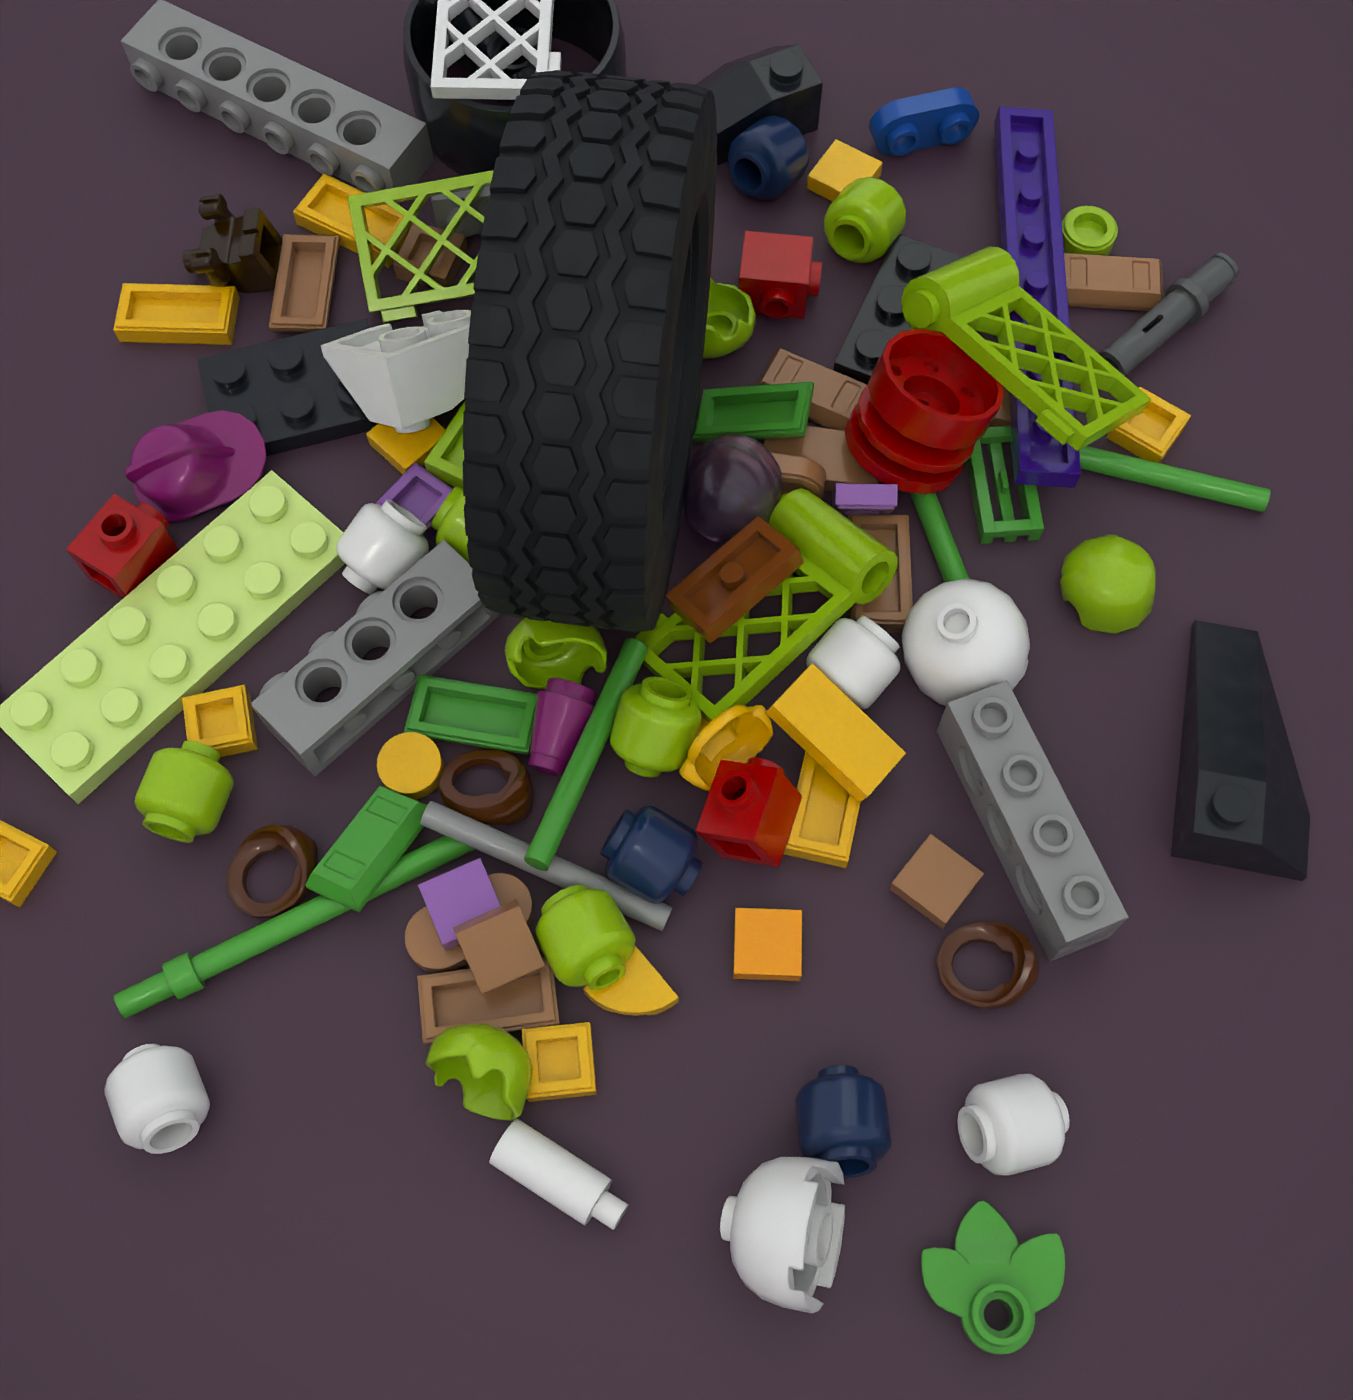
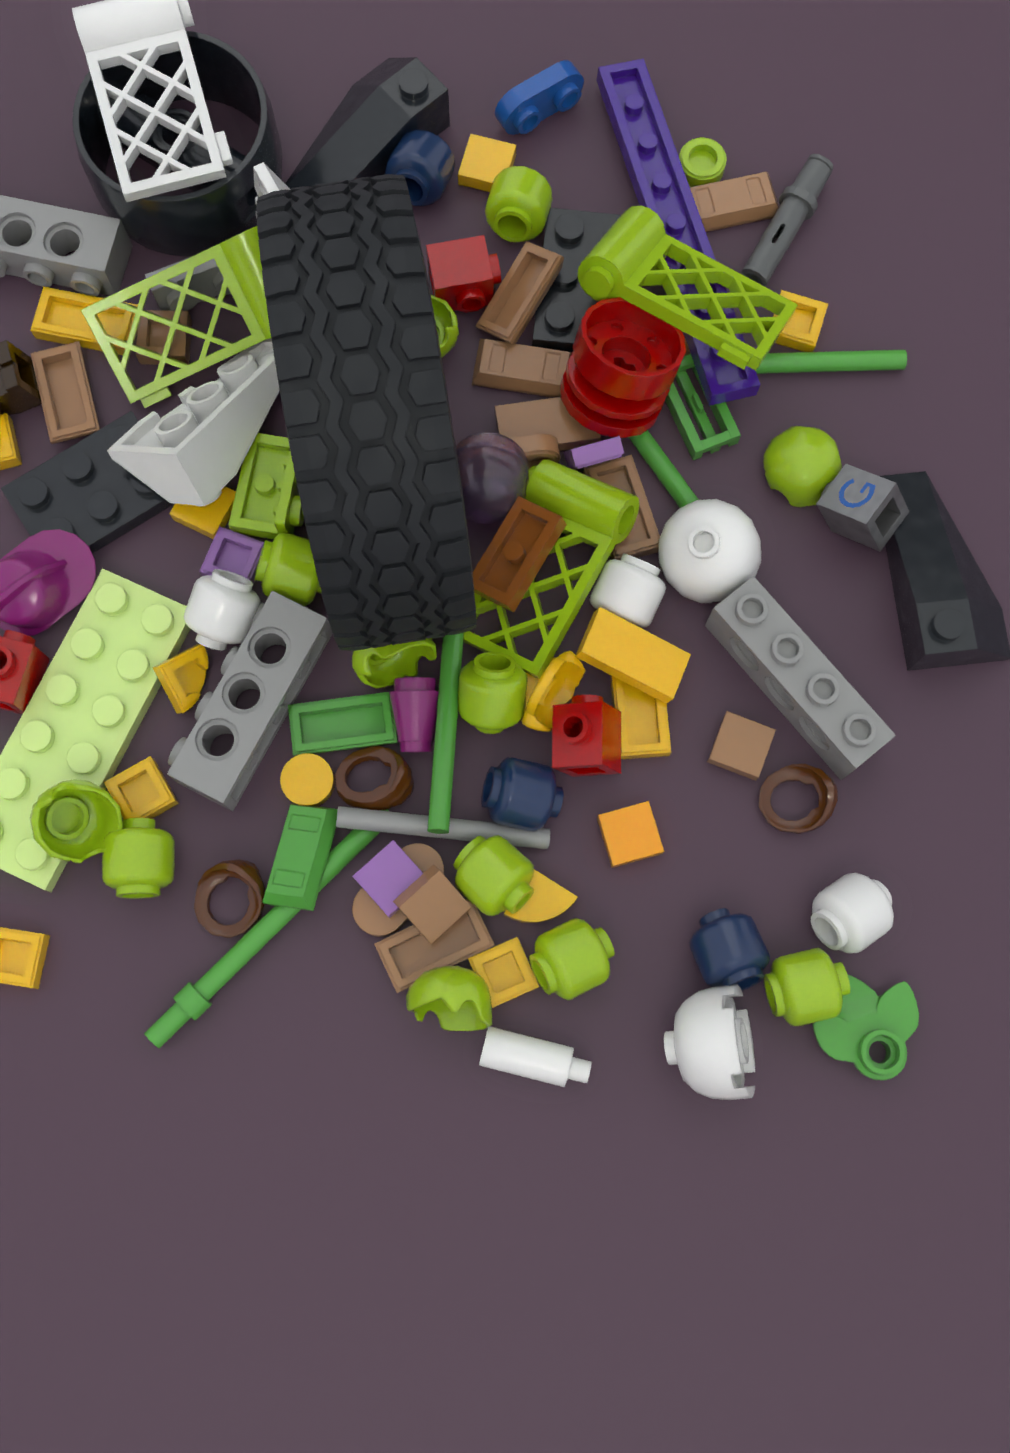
camera: 20 degrees left, 10 degrees up
white head [104,1044,210,1154] -> none
bright green tile [693,381,814,443] -> none
none -> lime hair [30,779,123,863]
none -> yellow tile [153,644,209,714]
none -> medium nougat tile [476,241,564,344]
none -> lime head [529,918,615,1000]
none -> lime head [764,948,850,1026]
none -> flat silver brick [816,464,910,552]

